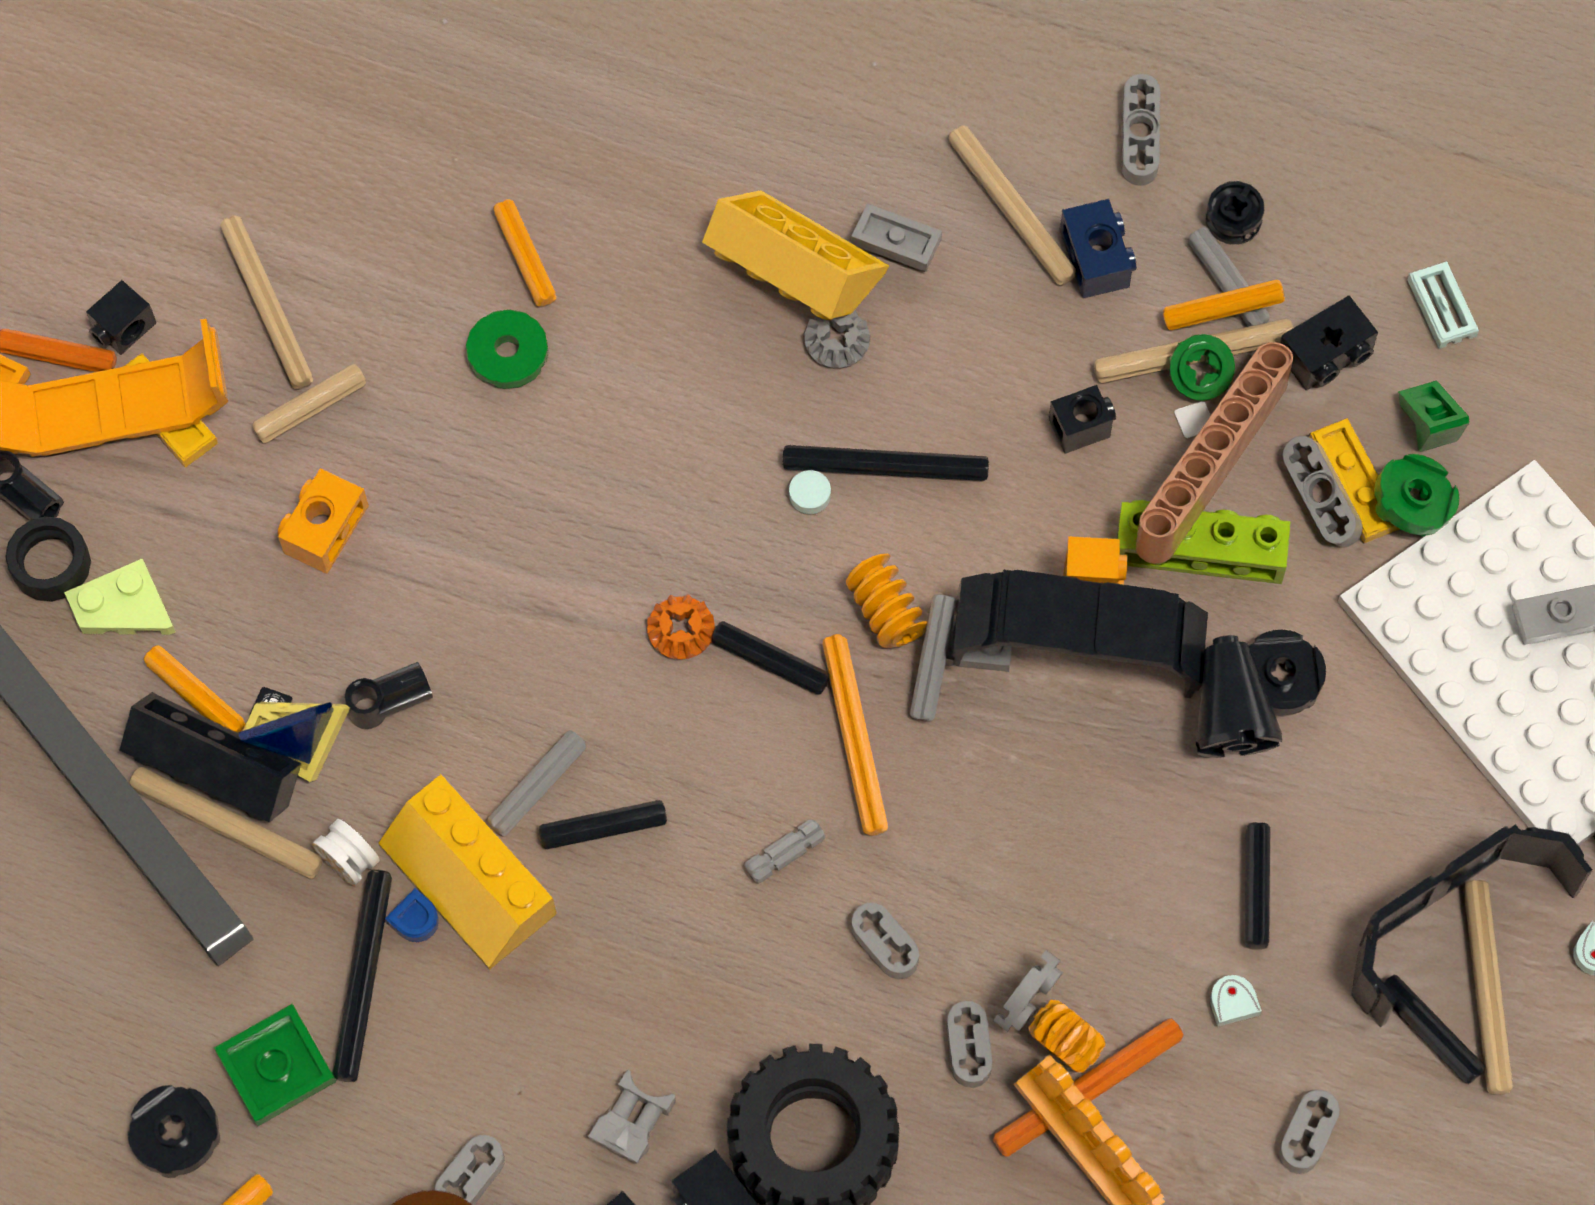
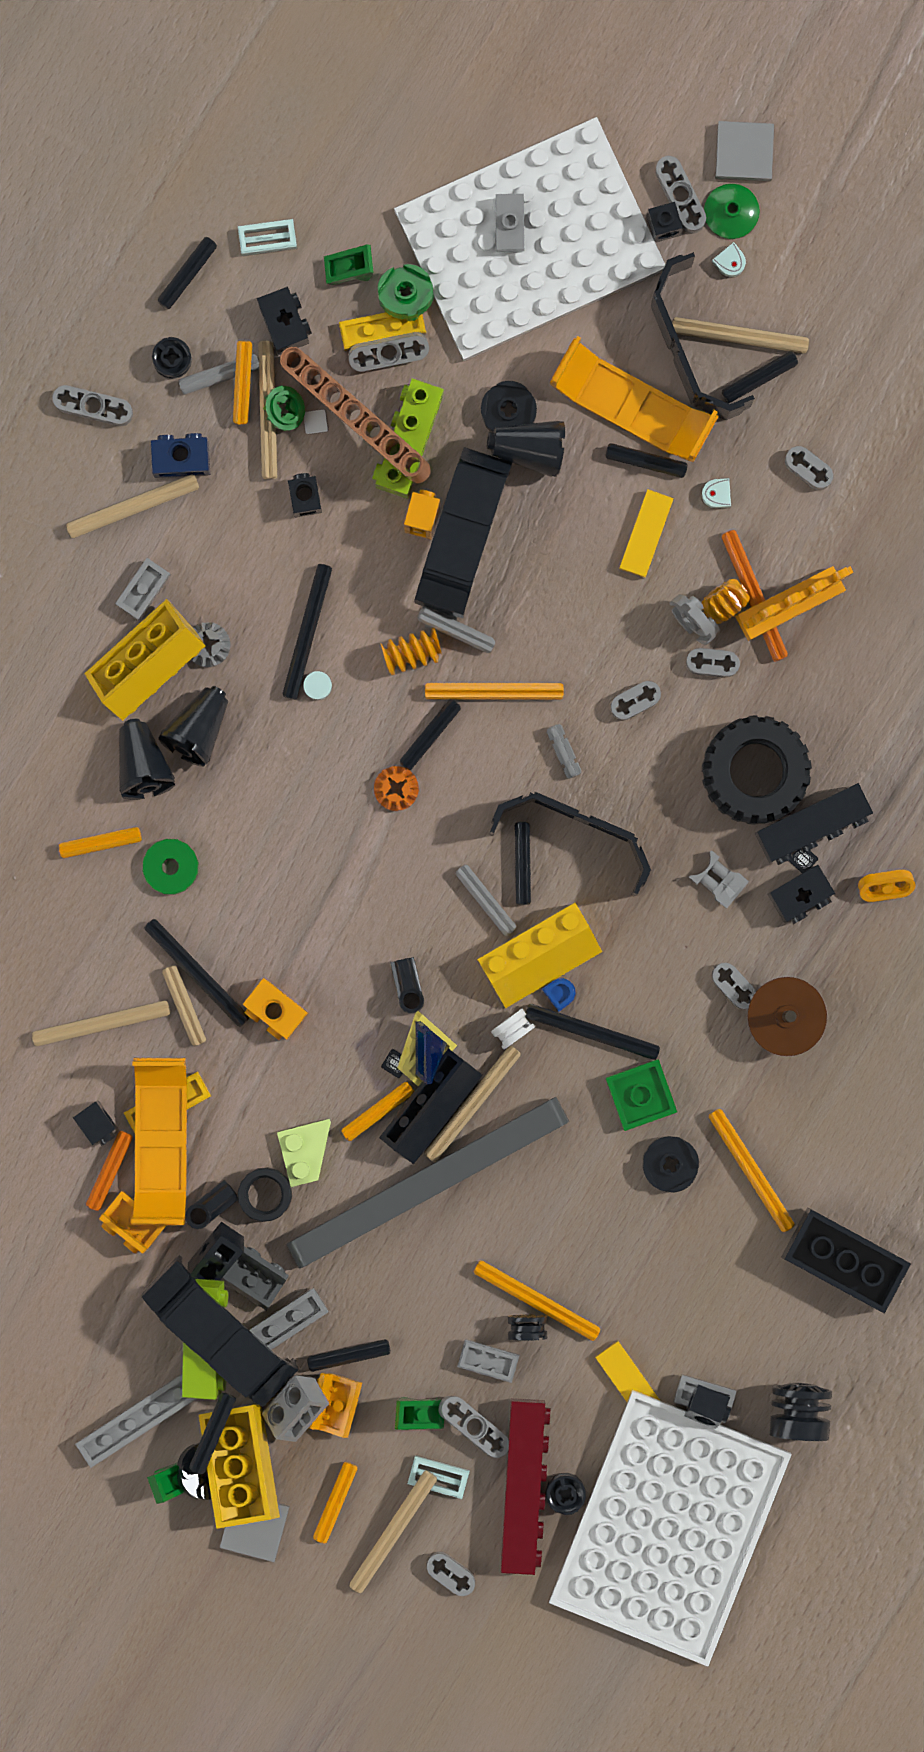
camera: 85 degrees left, 20 degrees up
none -> black cone [119,718,175,800]
none -> black axle [144,919,249,1027]
none -> black axle [158,237,217,309]
none -> black cone [158,686,228,767]
none -> black windscreen [489,792,651,896]
none -> light orange windscreen [550,336,719,462]
none -> yellow tile [619,489,674,578]

